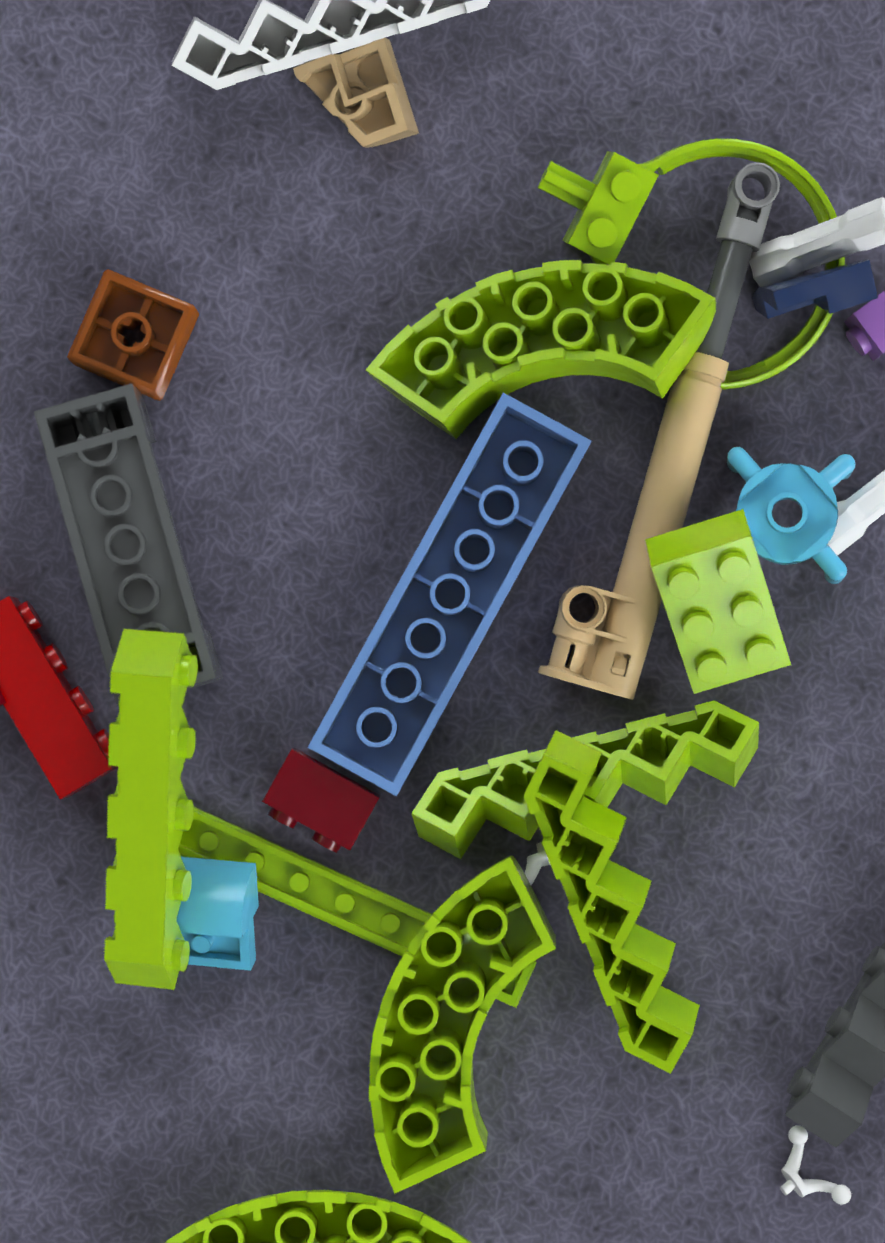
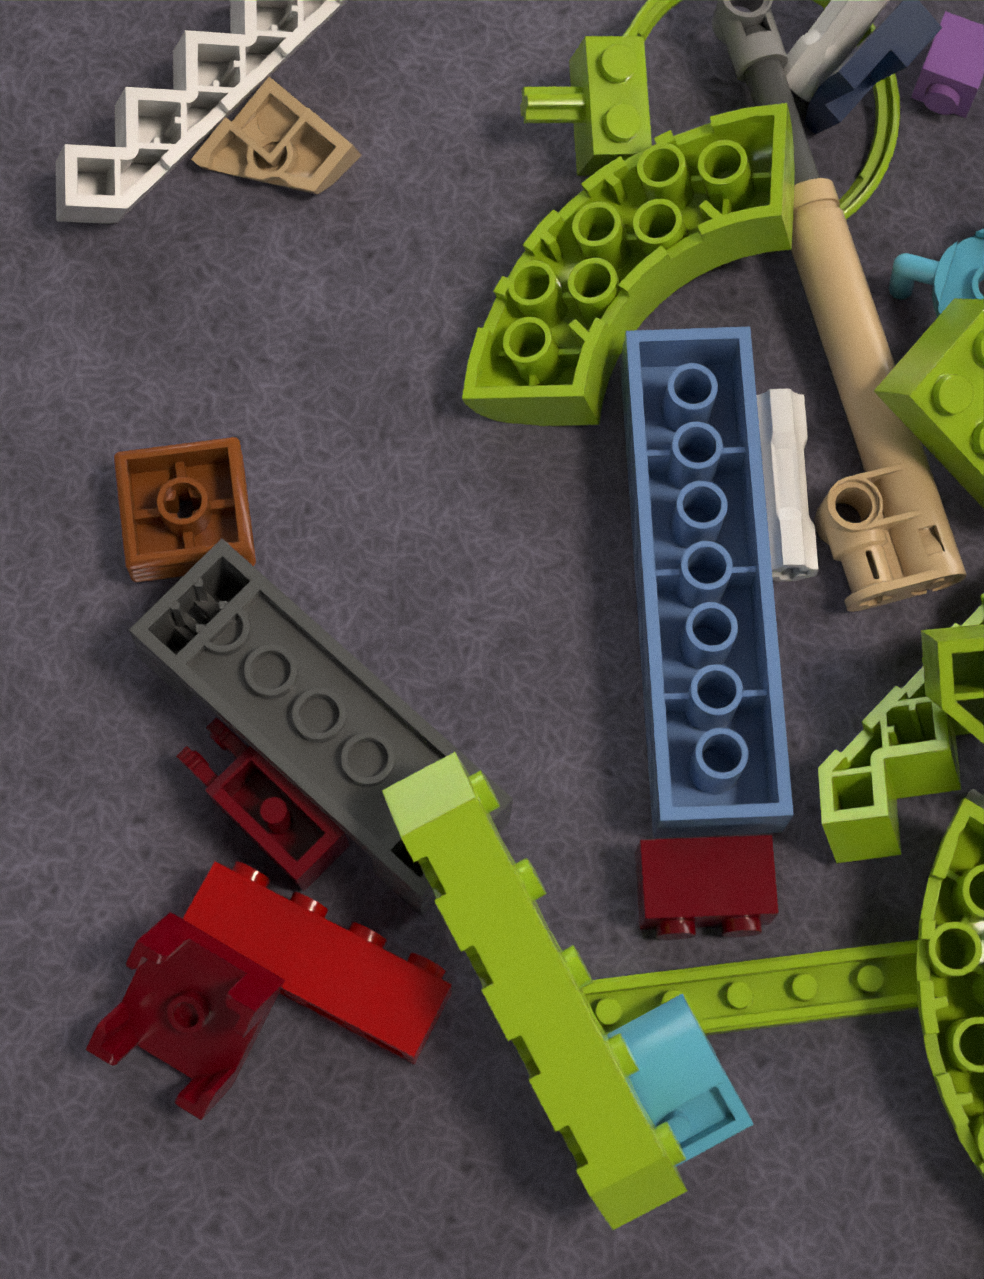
camera: 30 degrees left, 15 degrees down
none -> dark red hinge [176,717,350,892]
none -> white axle [756,389,818,582]

